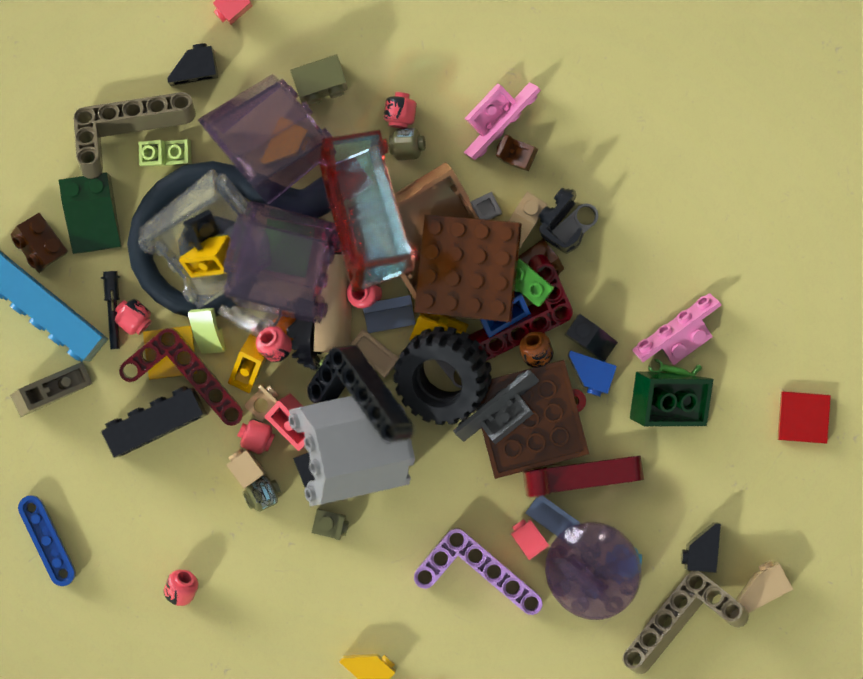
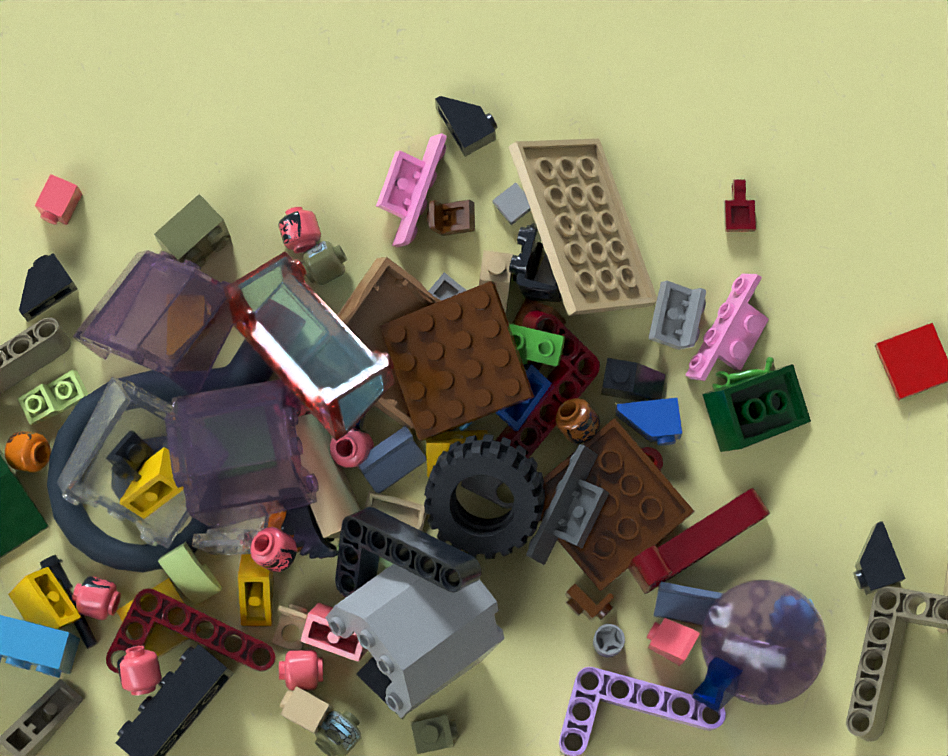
camera: 15 degrees left, 10 degrees down
none -> orange head [5,431,51,473]
none -> yellow slope [8,567,81,629]
none -> coral head [117,646,162,695]
none -> black slope [435,96,498,157]
none -> light grey tile [493,182,531,225]
none -> tan plate [509,138,657,316]
none -> reddish brown bracket [565,584,614,622]
none -> light grey wheel [593,624,625,658]
none -> light grey bracket [648,281,706,350]
none -> clear blue panel [692,656,743,712]
none -> dark red plate [724,179,756,232]

